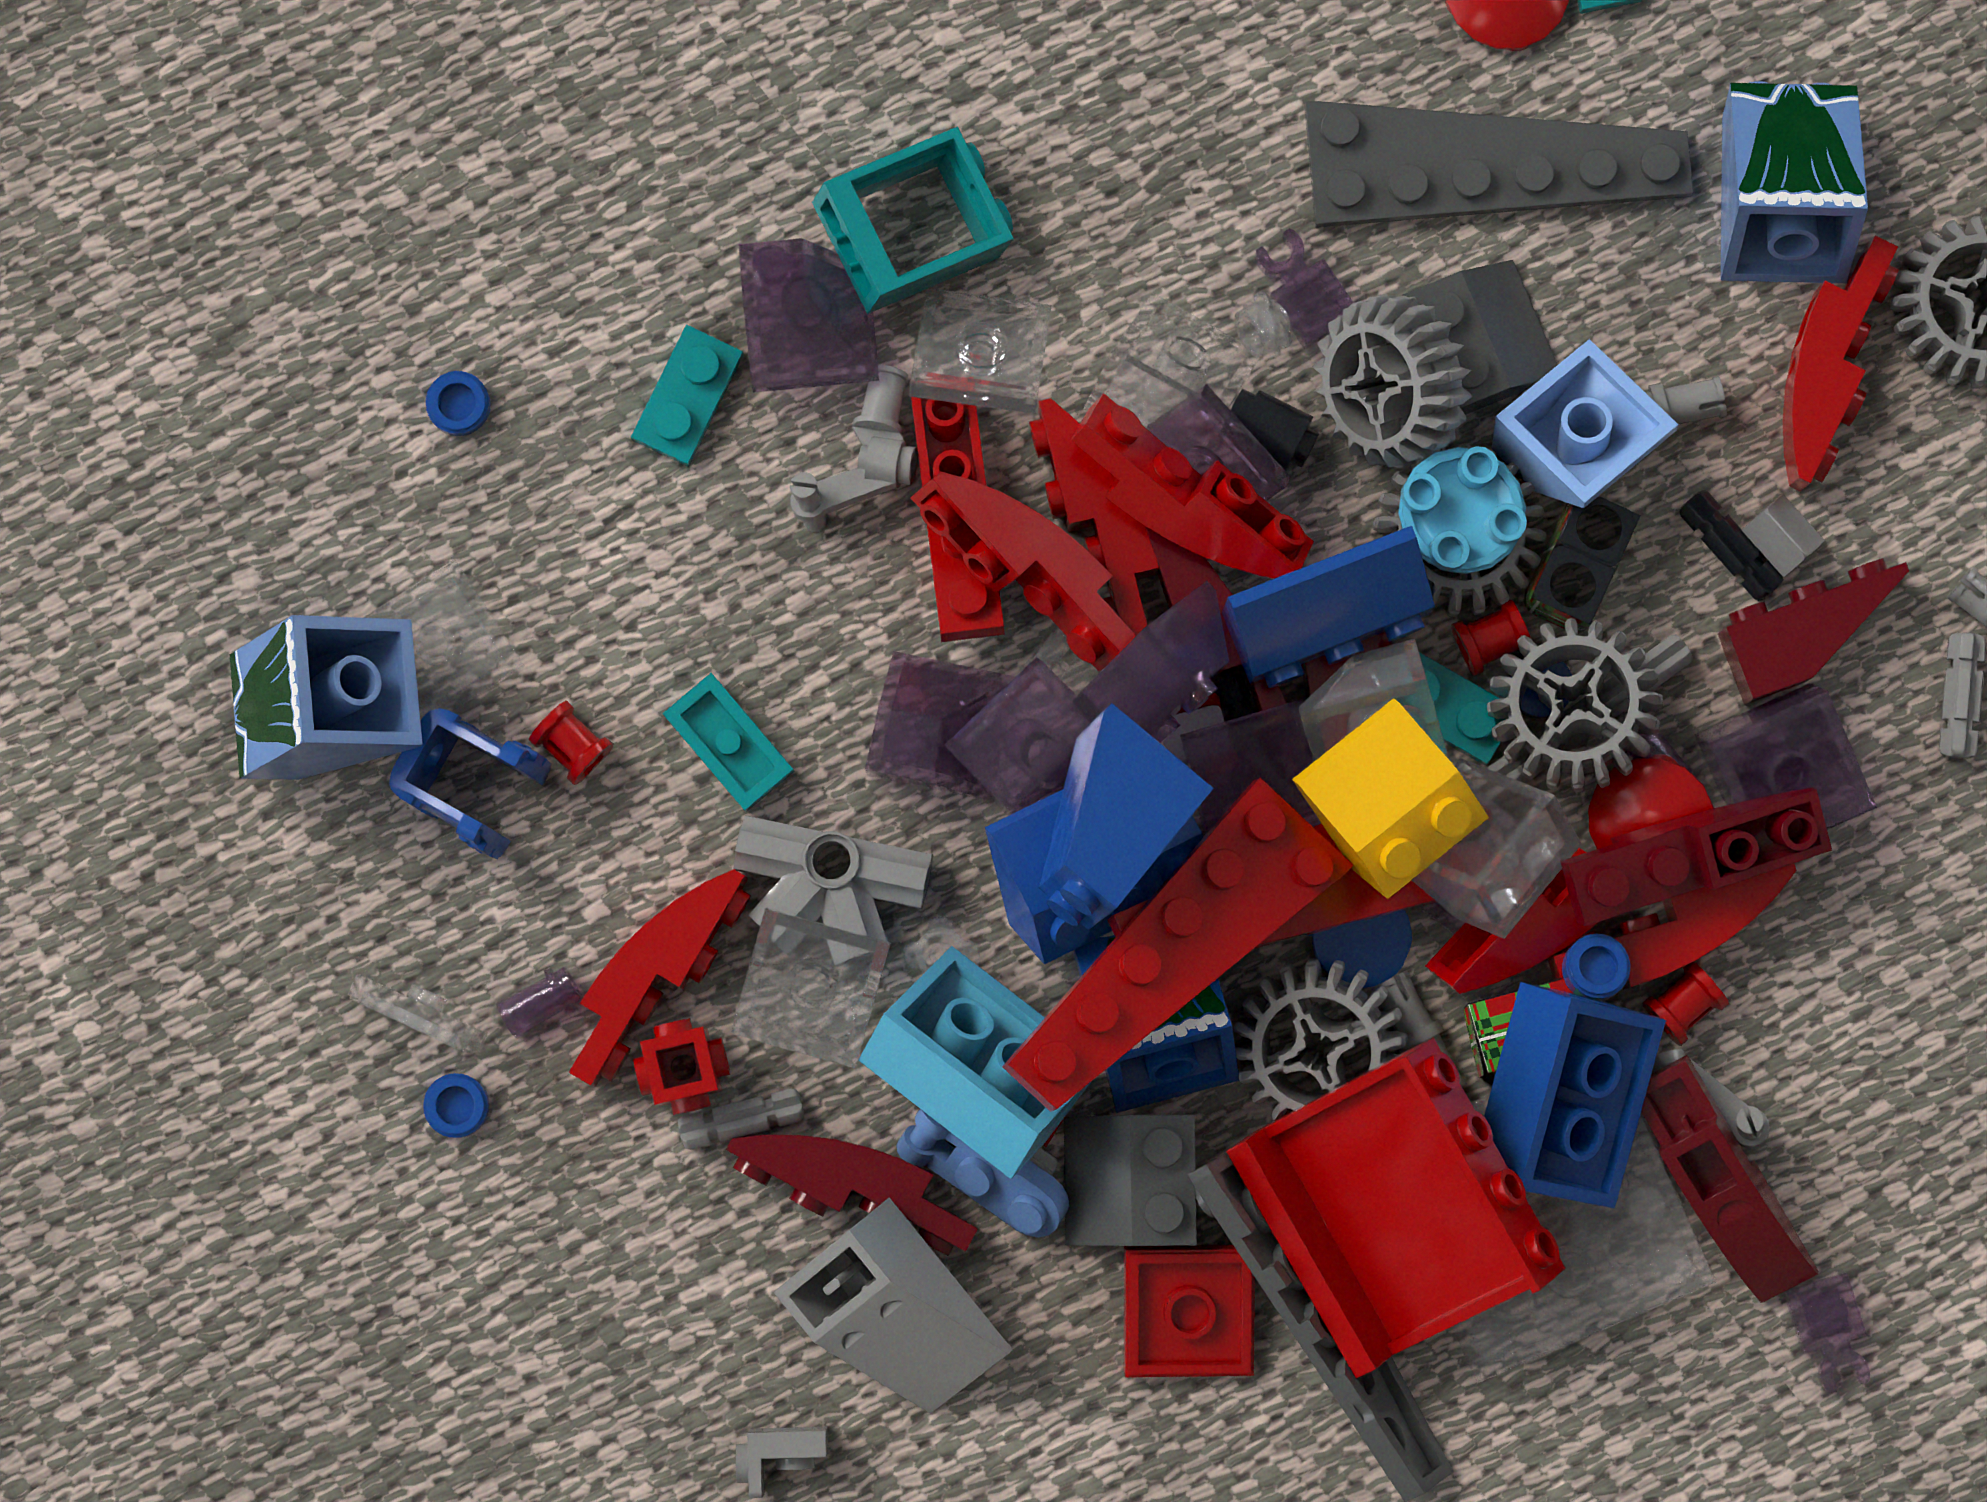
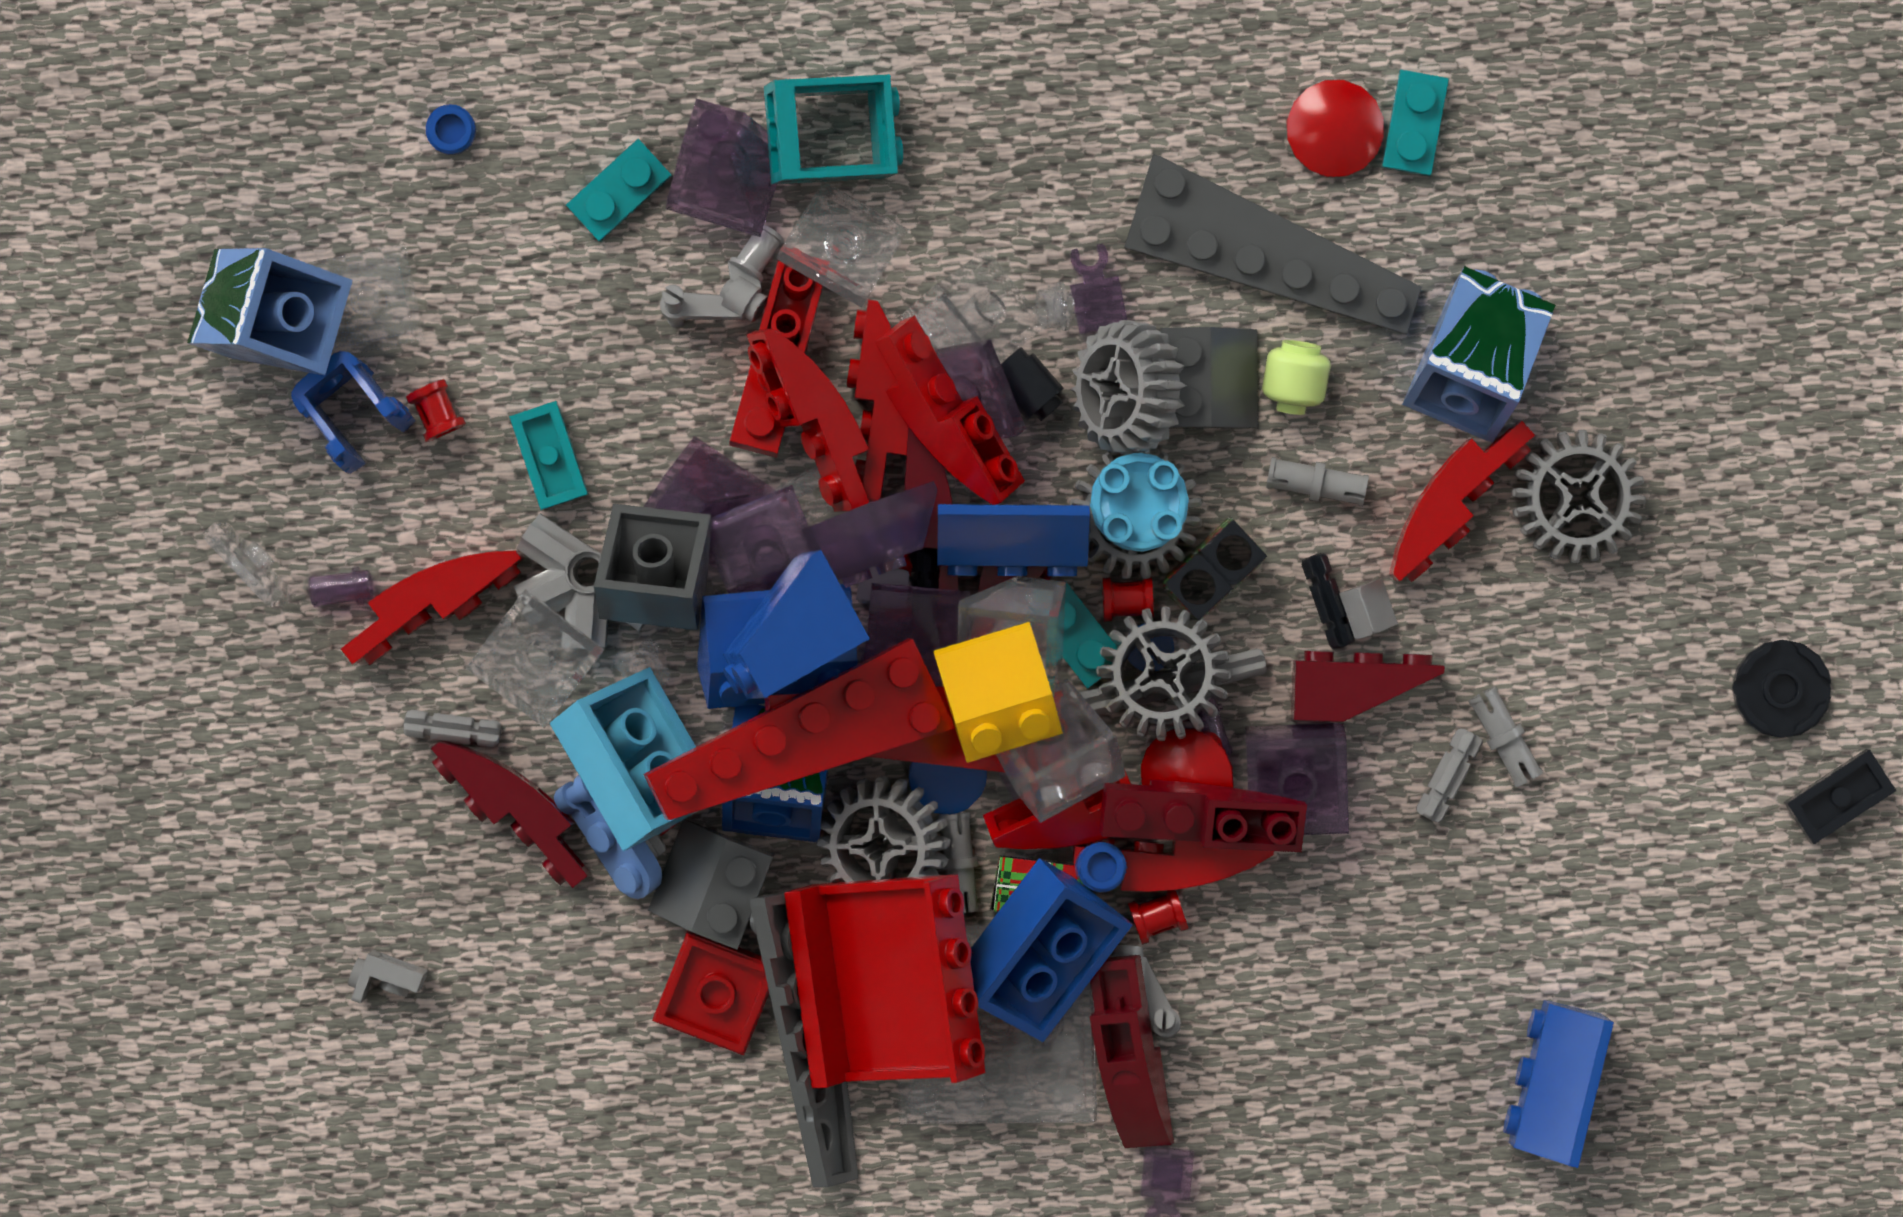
camera: 20 degrees right, 5 degrees up
blue tile [423,1073,489,1138] -> none
red brick [633,1018,730,1115] -> none
light grey slope [774,1197,1013,1414] -> none
light blue slope [1492,339,1679,508] -> none
none -> dark grey slope [594,504,712,630]
none -> yellowish green head [1262,340,1331,415]

